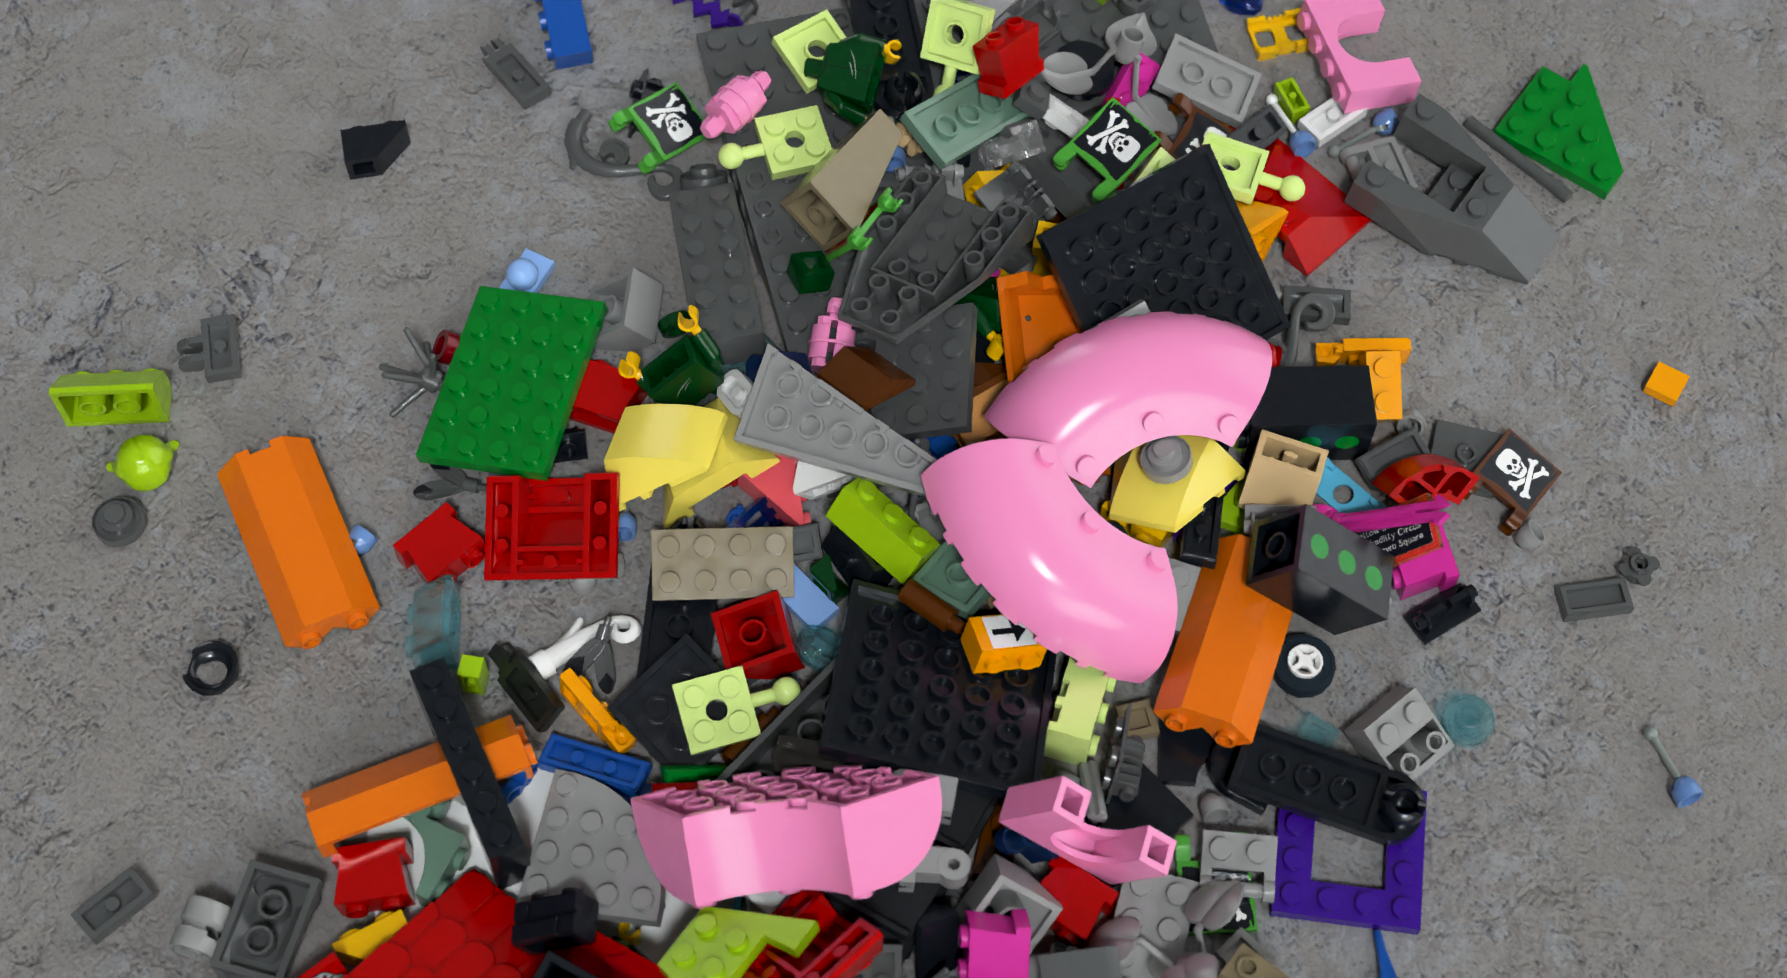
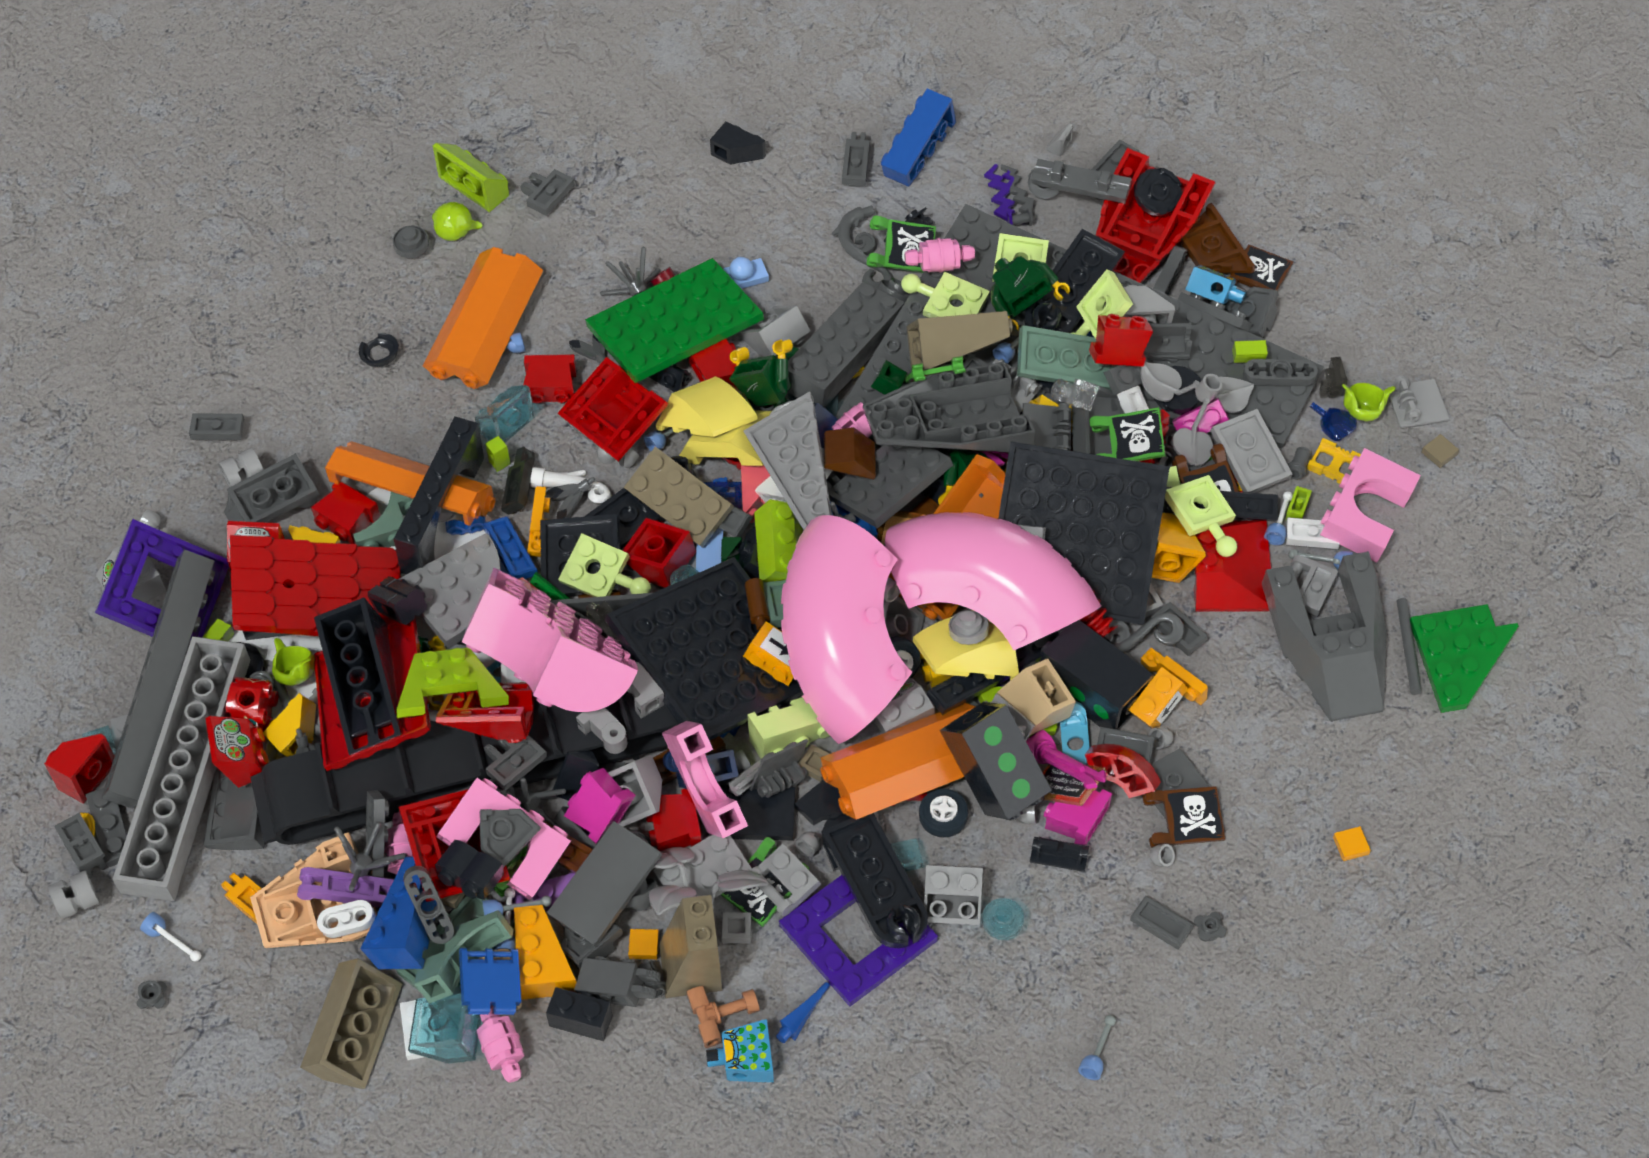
camera: 45 degrees right, 5 degrees down
none -> dark grey pin [1288,447,1312,480]

